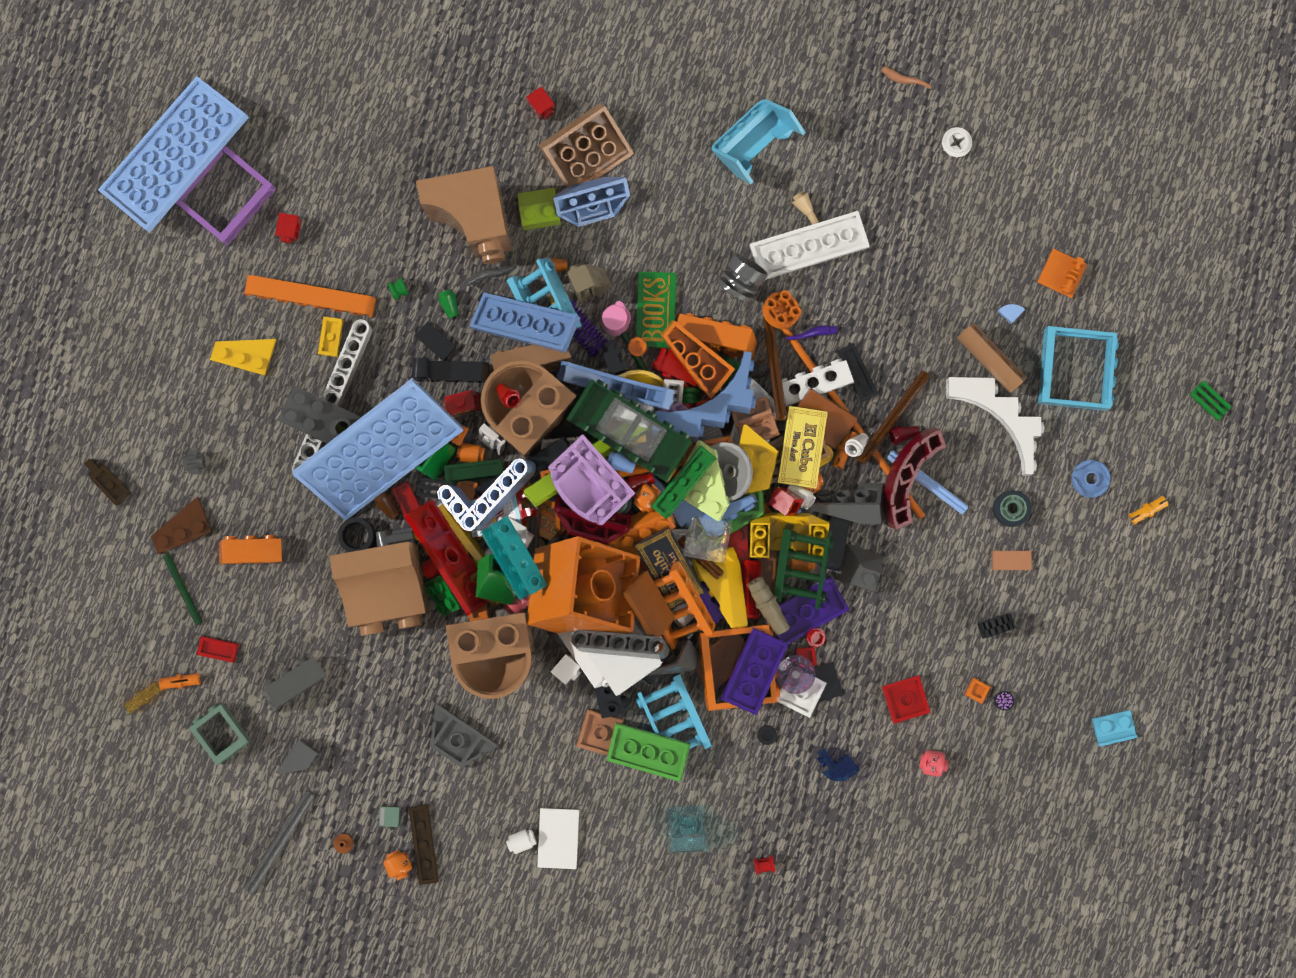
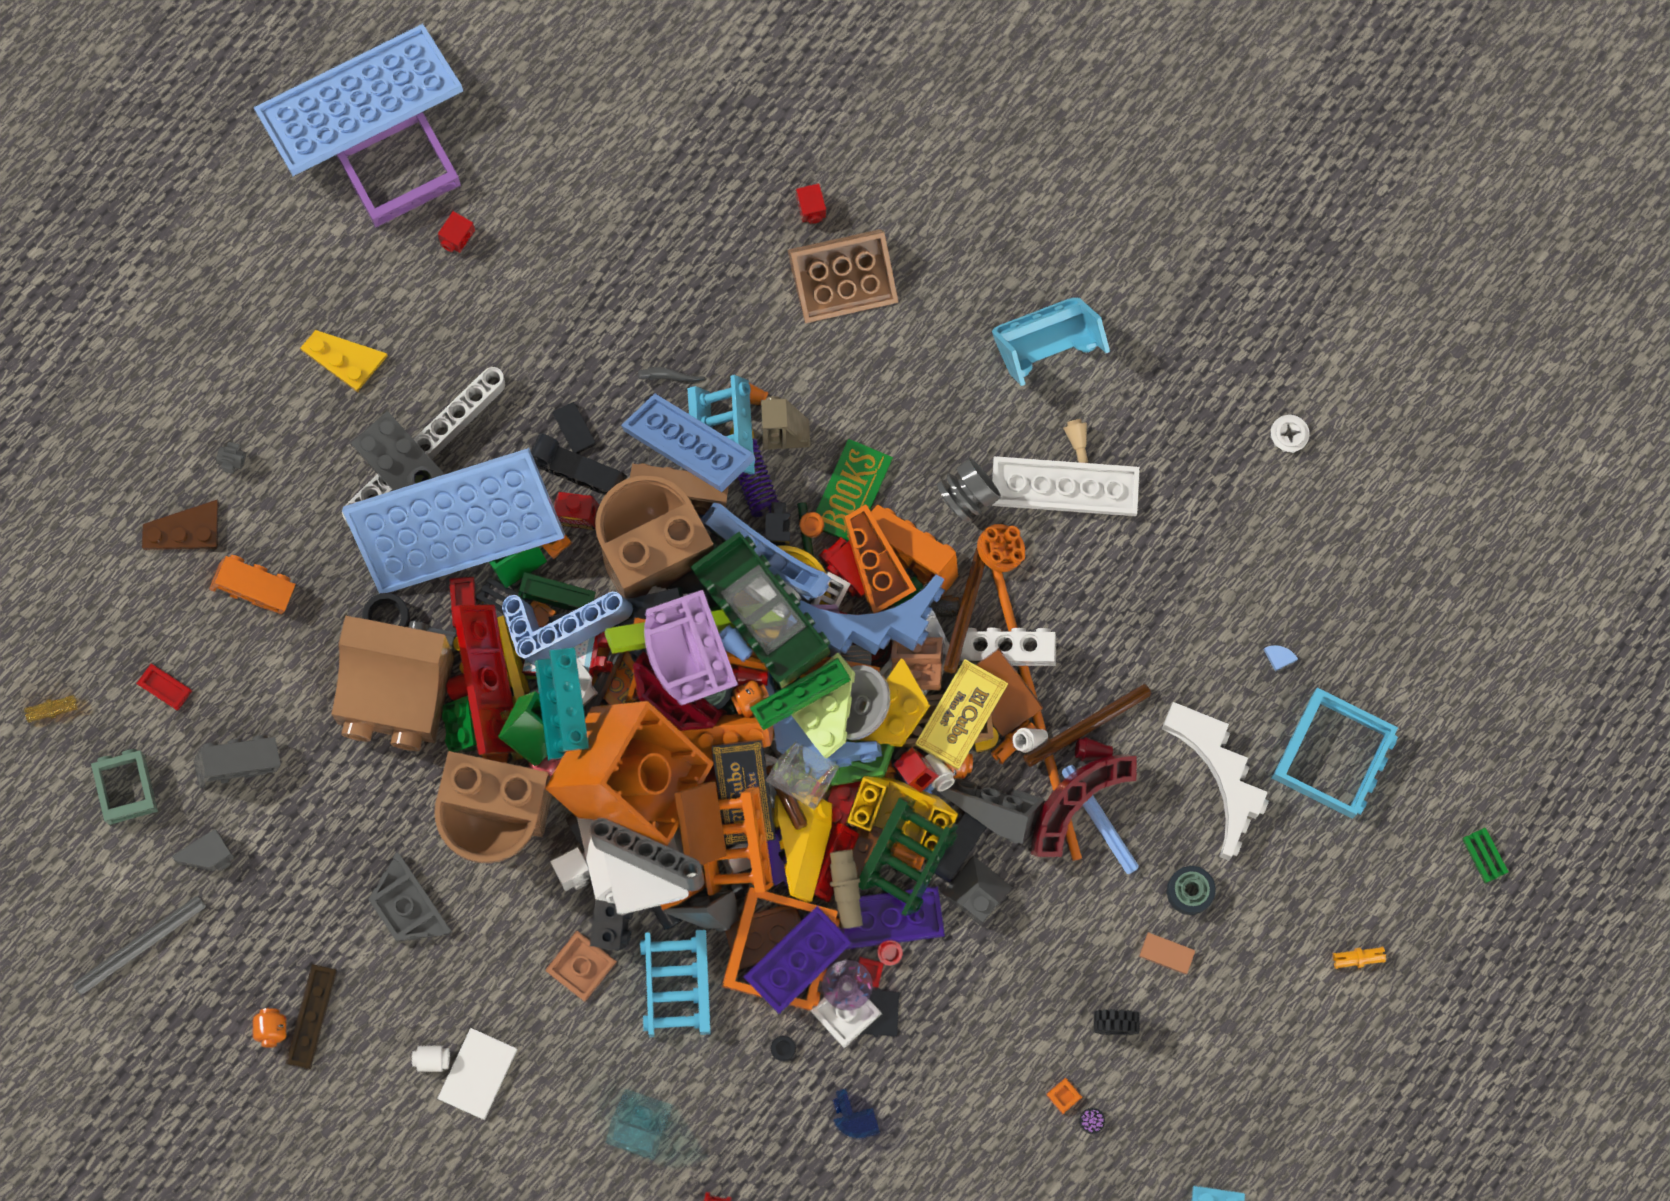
camera: 15 degrees right, 10 degrees down
dark brown hinge [84,458,132,506] -> none
orange pin [159,673,201,690] -> none
dark green bar [163,553,203,625] -> none
orange beam [244,275,376,318] -> none
yellow plate [318,317,344,358] -> none
dark orange tile [333,833,354,854] -> none
reddish brown cone [374,491,400,520] -> none
sand green tile [379,806,400,827] -> none
green wheel [387,277,409,300] -> none
medium nougat brick [416,166,512,264] -> none
green cone [437,289,459,319] -> none
orange brick [457,443,485,463] -> none
white plate [478,423,506,456] -> none
red cone [496,383,520,408] -> none
lime slope [518,187,561,230] -> none
medium blue wedge [552,177,630,227] -> none
bright pink hat [601,301,631,336] -> none
bright green tile [606,722,691,782] -> none
green wheel [682,388,700,404] -> none
dark purple animal [786,325,837,340] -> none
black tile [837,343,879,403] -> none
nougat animal [881,65,931,89] -> none
red plate [881,675,931,724] -> none
coral head [919,750,949,777] -> none
medium nougat brick [957,322,1027,393] -> none
orange hinge [1037,249,1087,298] -> none
medium blue tile [1072,460,1111,498] -> none

